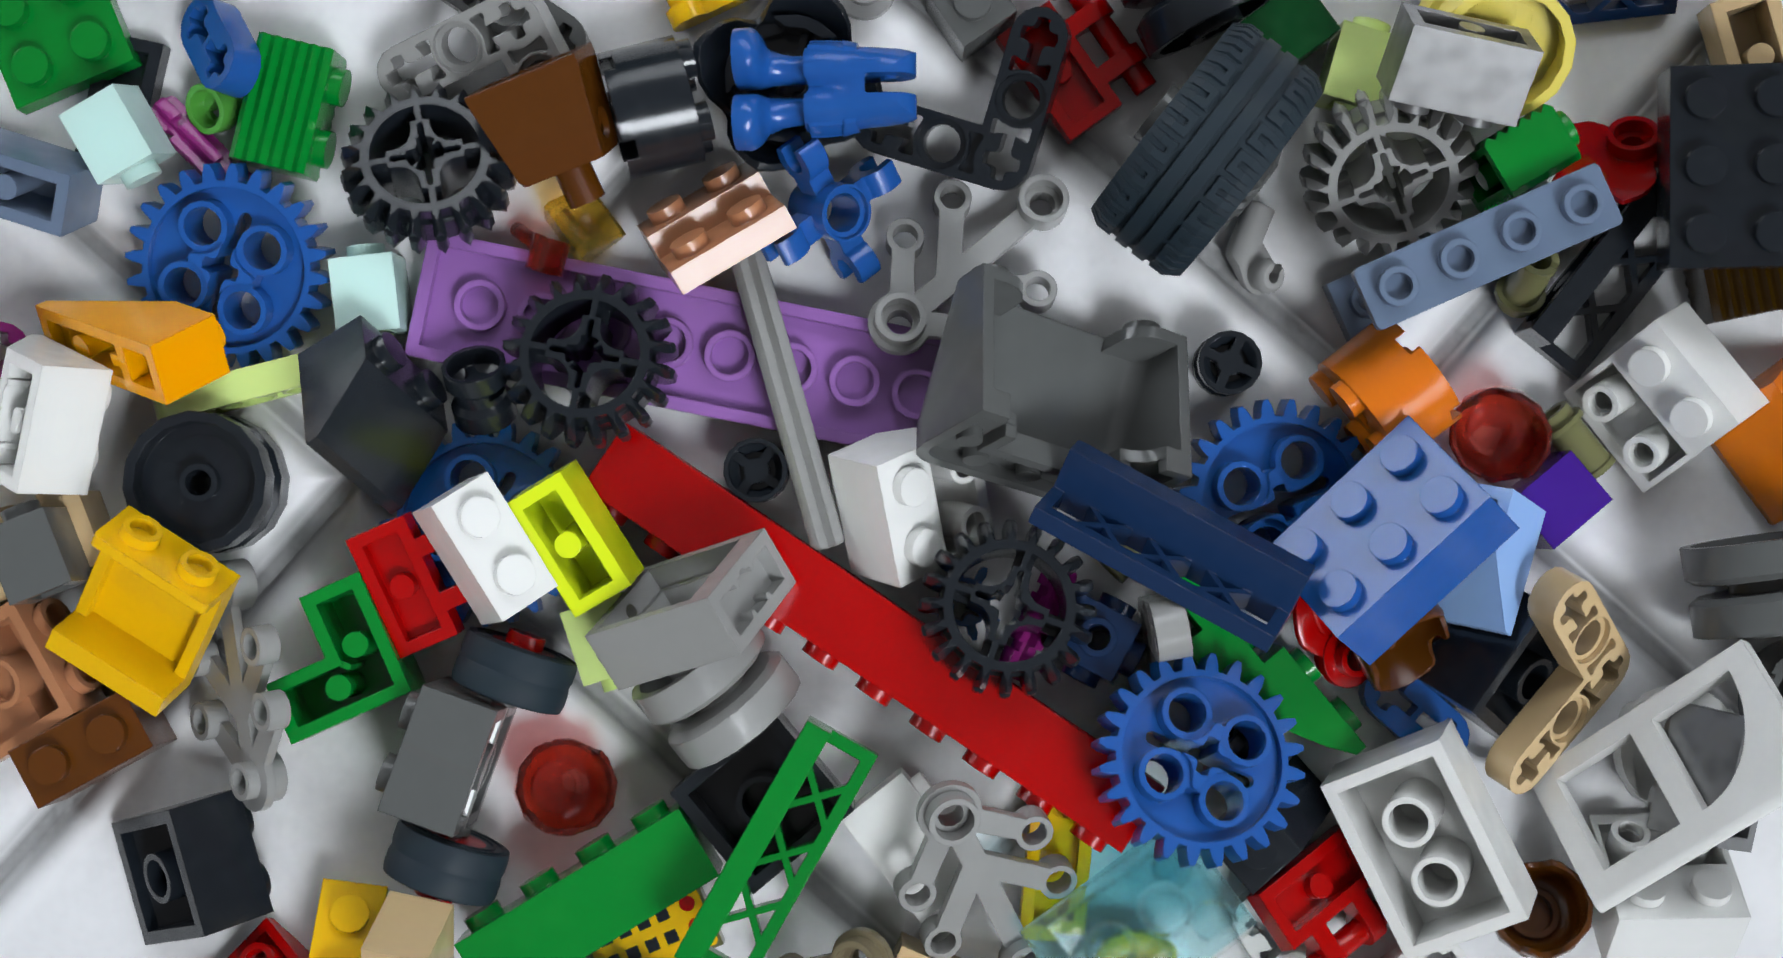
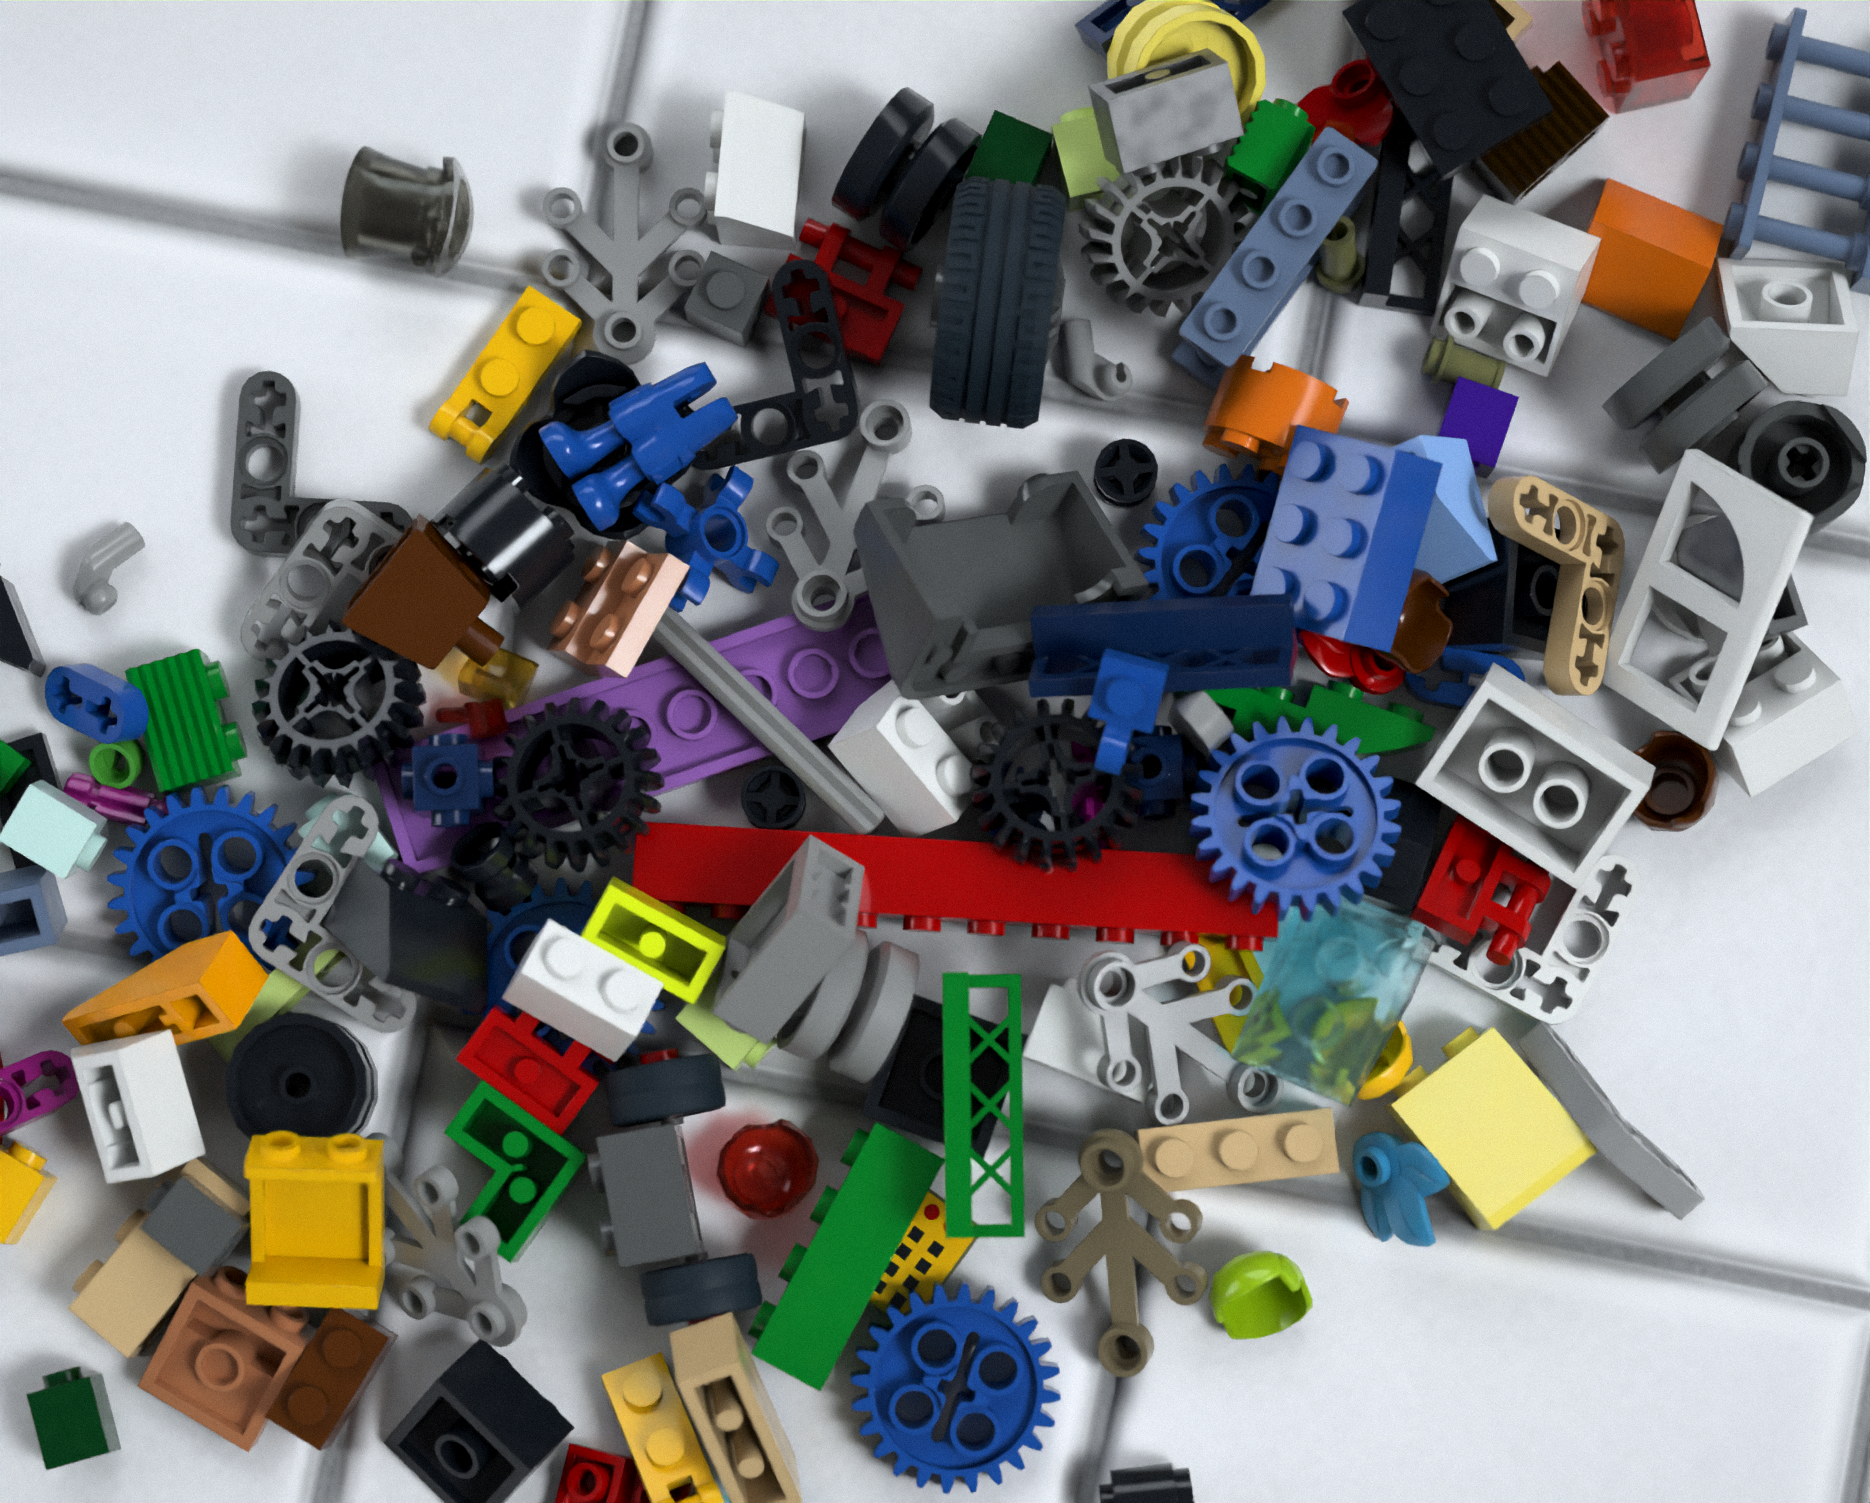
camera: 30 degrees left, 5 degrees down
clear red hair [1448,386,1552,483] -> none
none -> light grey beam [249,795,417,1033]
none -> dark blue brick [401,733,496,828]
none -> blue plate [1088,648,1170,775]

